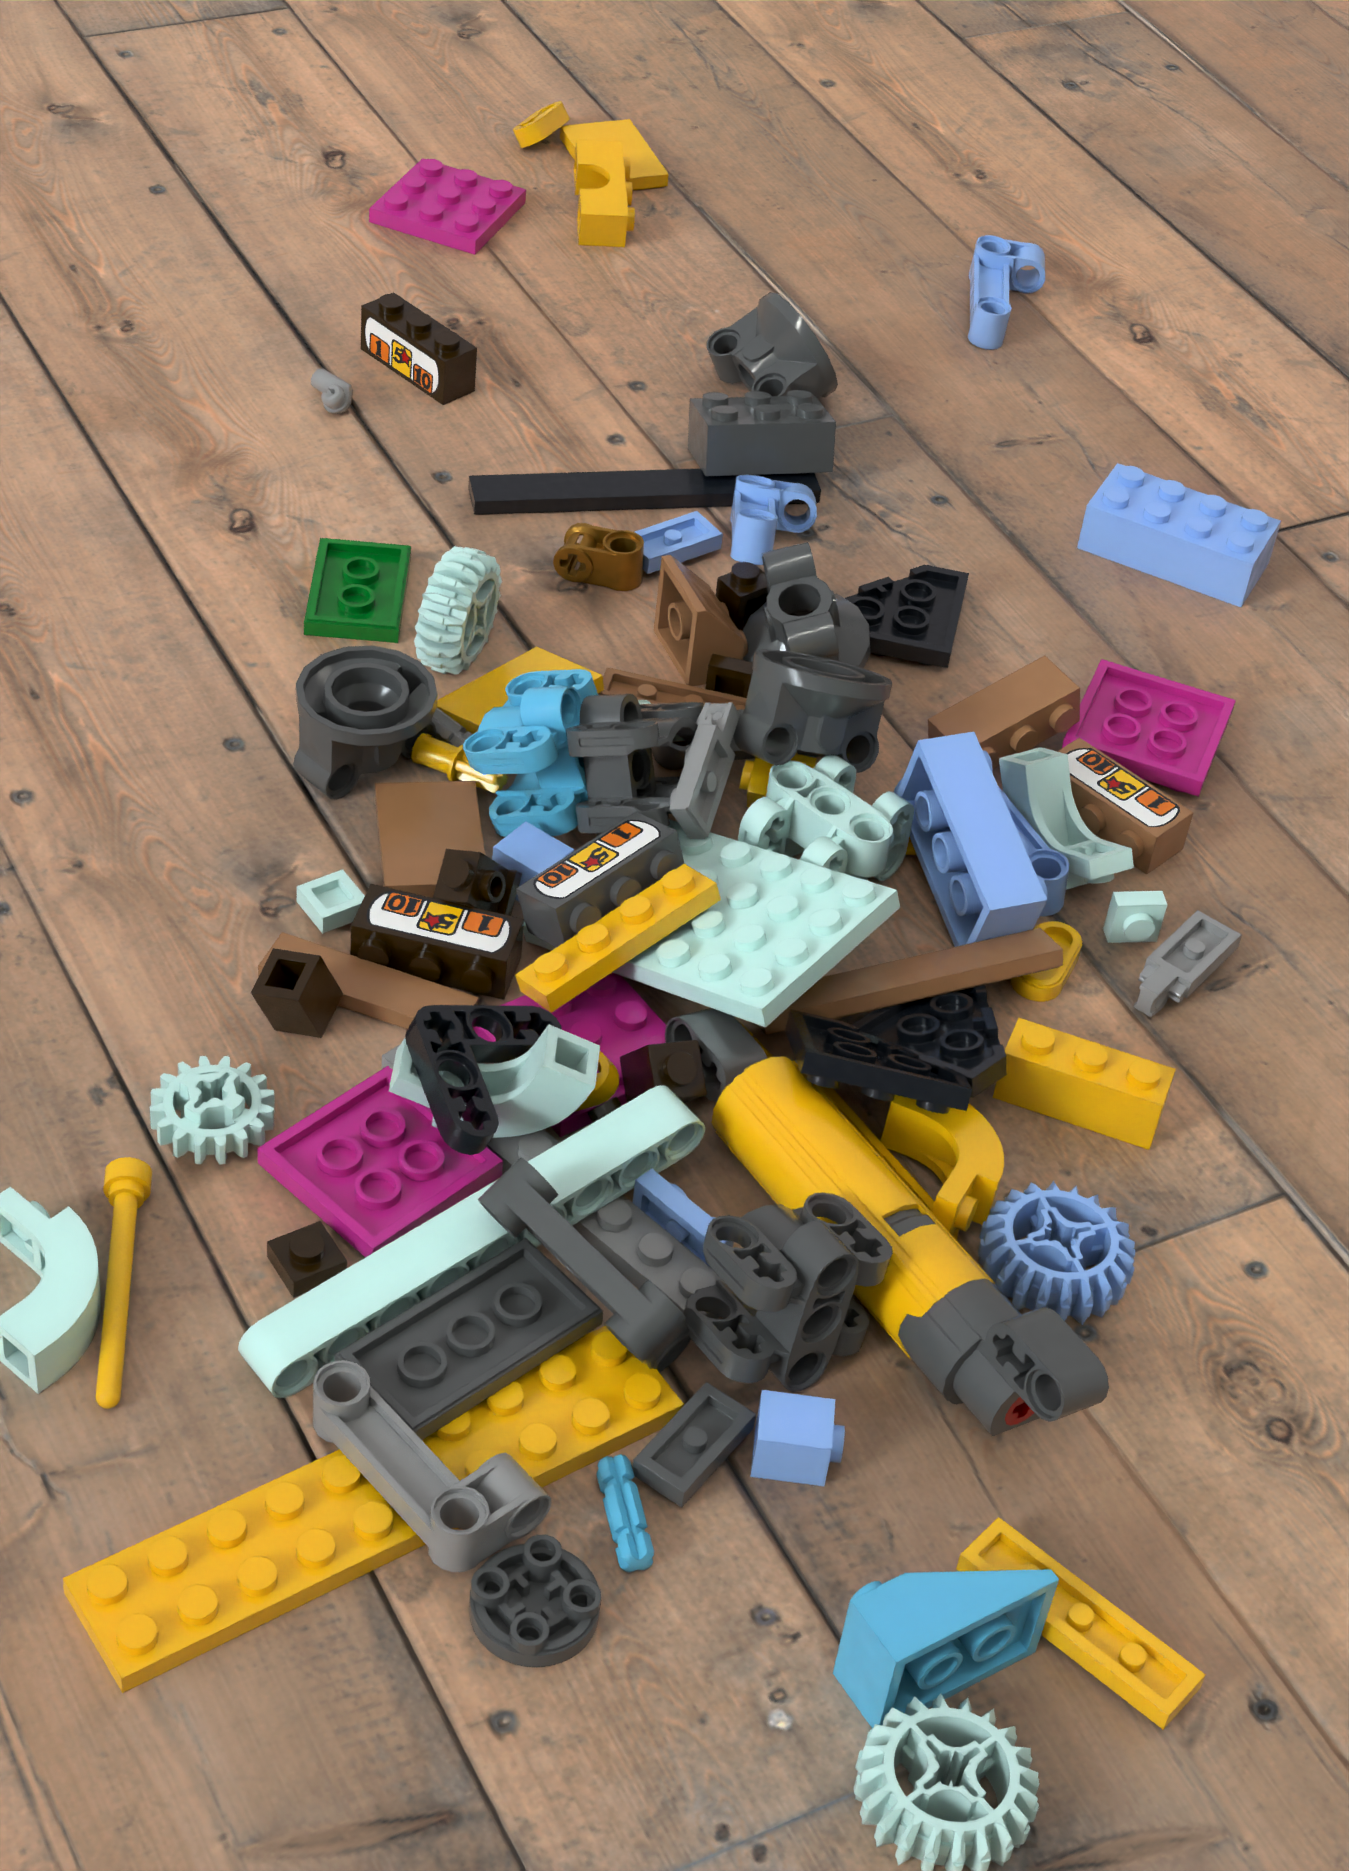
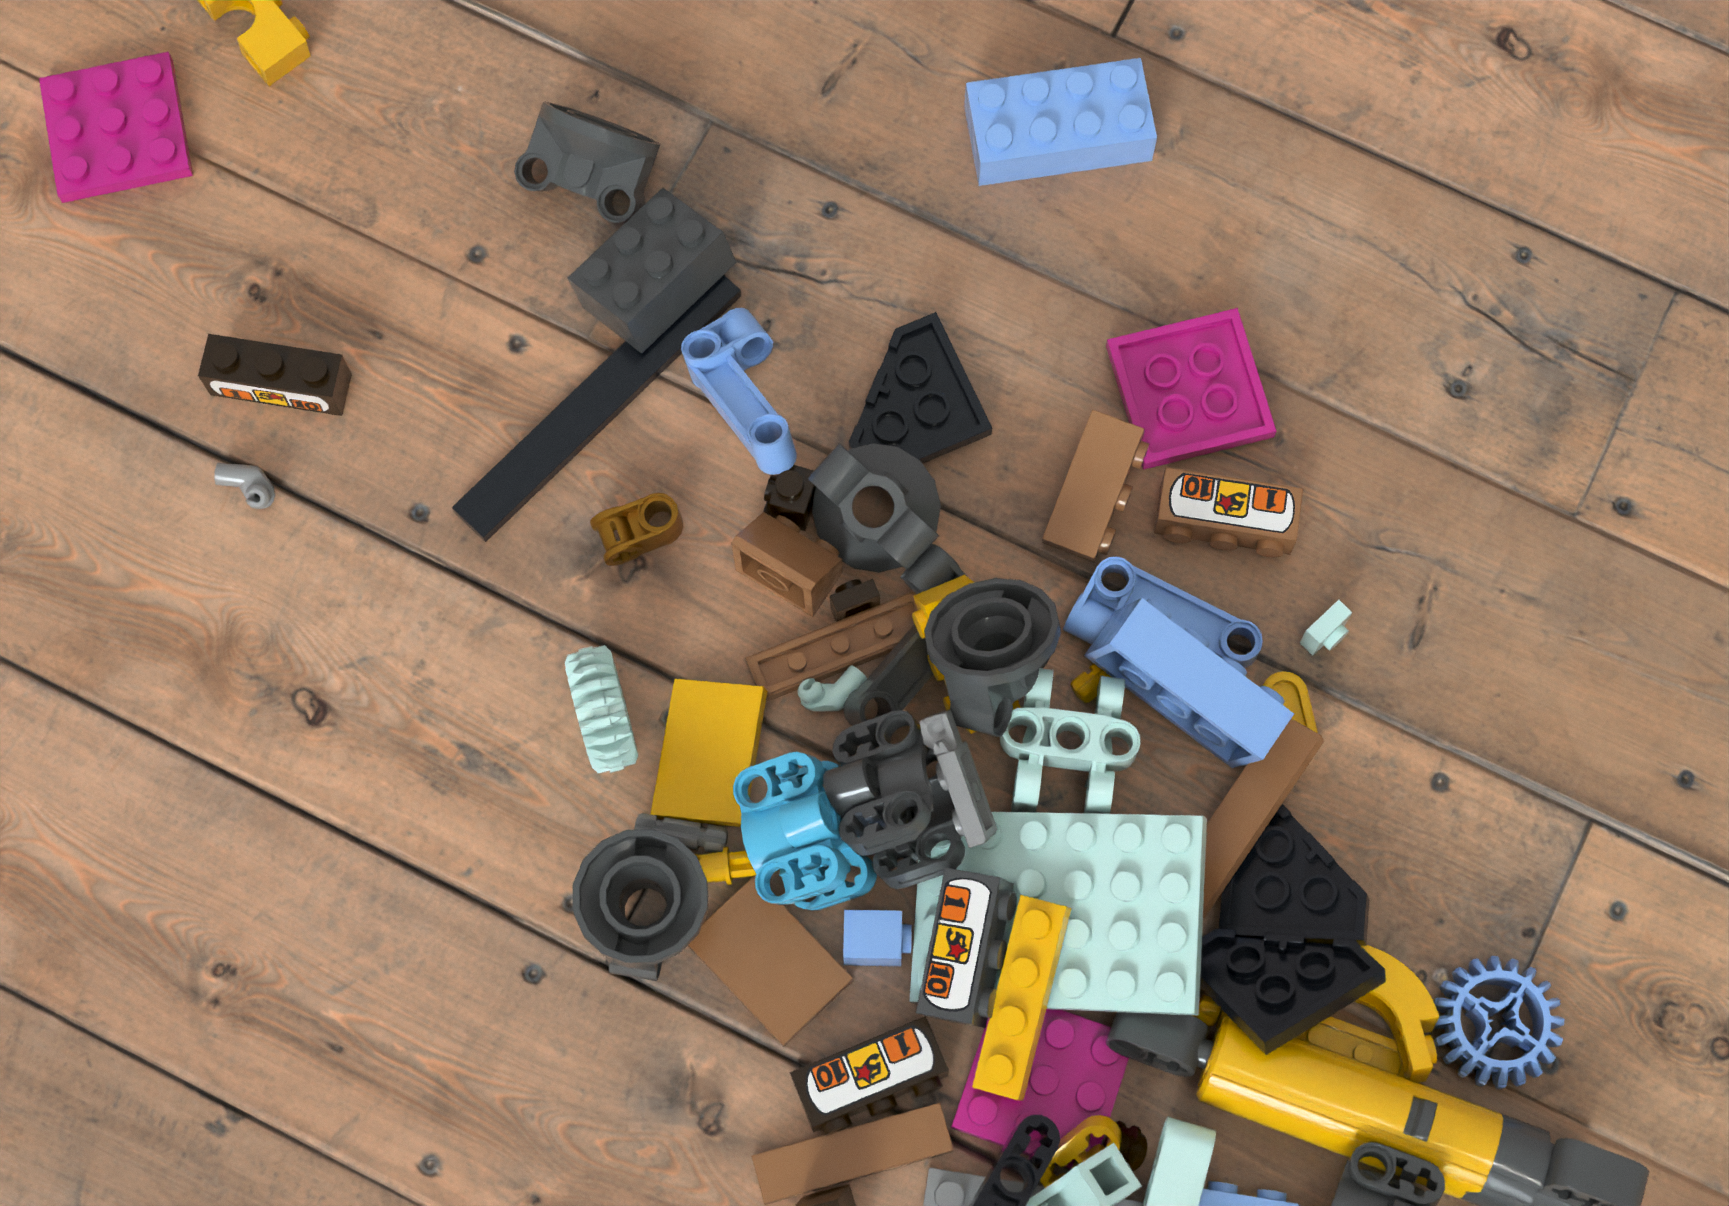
camera: 30 degrees left, 30 degrees up
light aqua plate [297,869,365,934] -> none
green tile [304,538,411,643] -> none
dark brown brick [433,849,522,916] -> none
dark brown brick [620,1040,707,1103] -> none
light blue plate [635,511,723,574] -> none
yellow brick [993,1017,1176,1150] -> none
light aqua arch [999,747,1134,890] -> none
light grey hinge [1134,910,1242,1017] -> none

